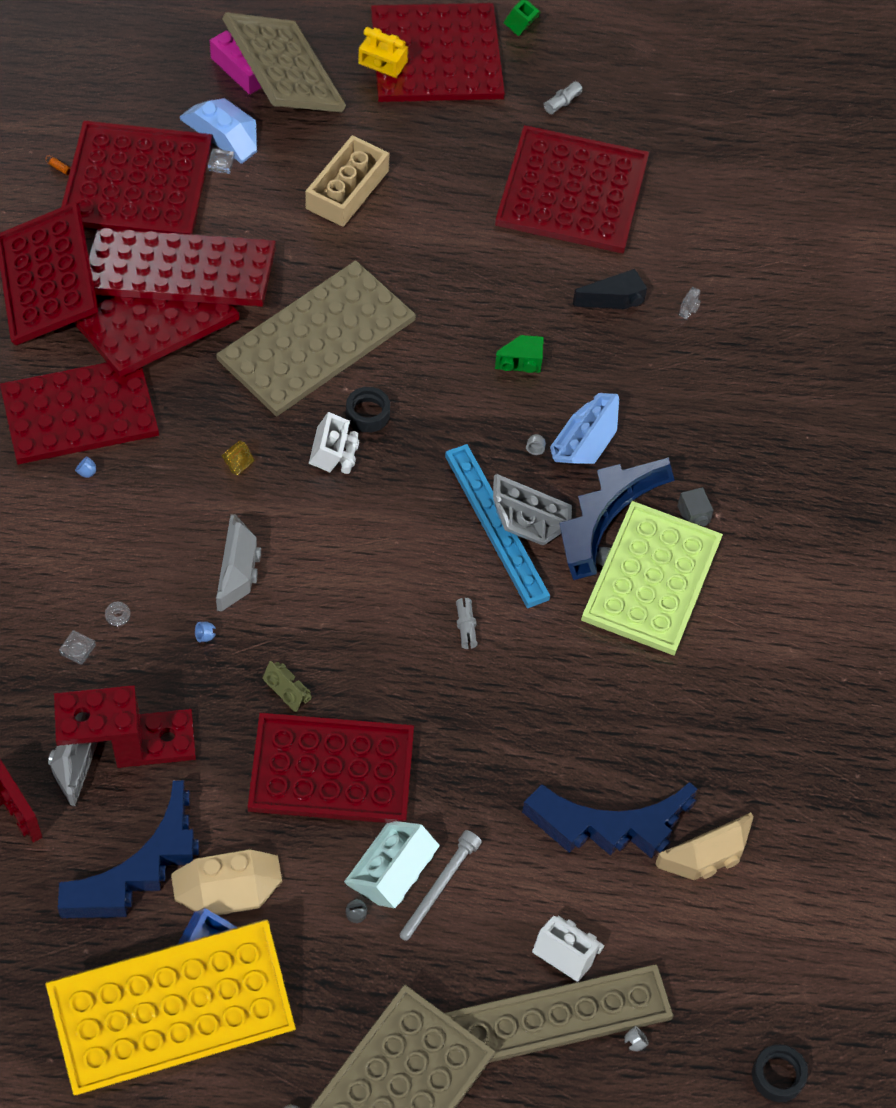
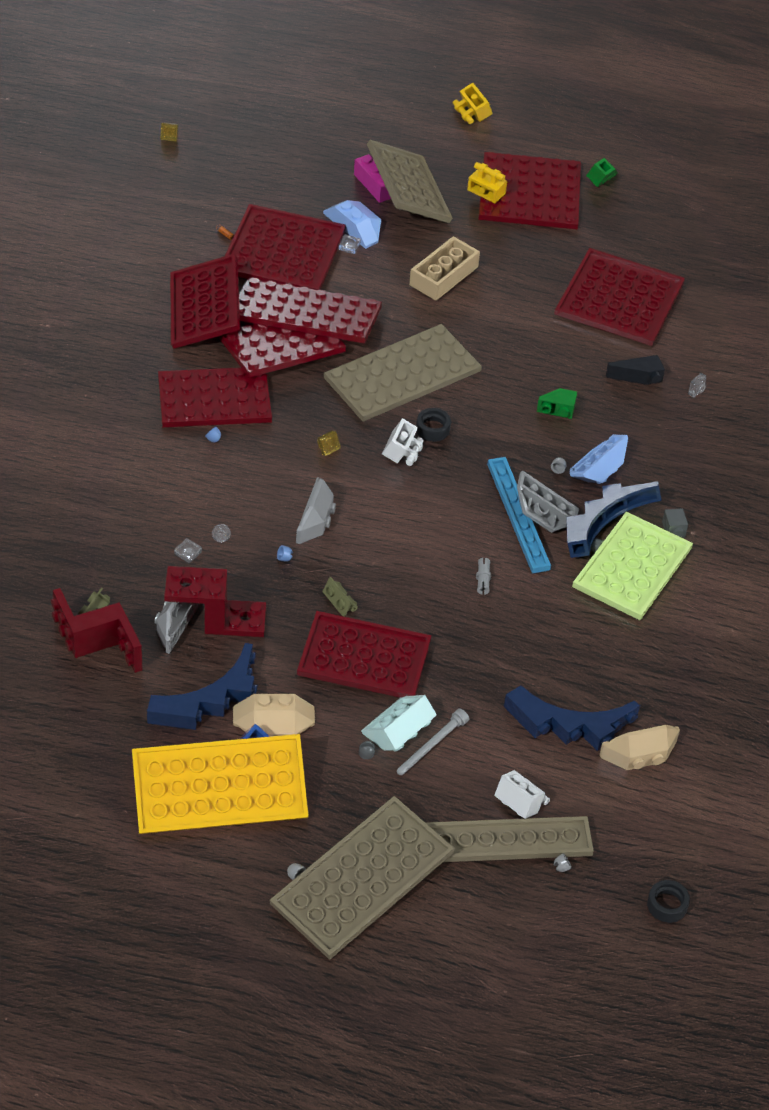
camera: 10 degrees right, 10 degrees down
light grey pin [544,81,582,114] -> none

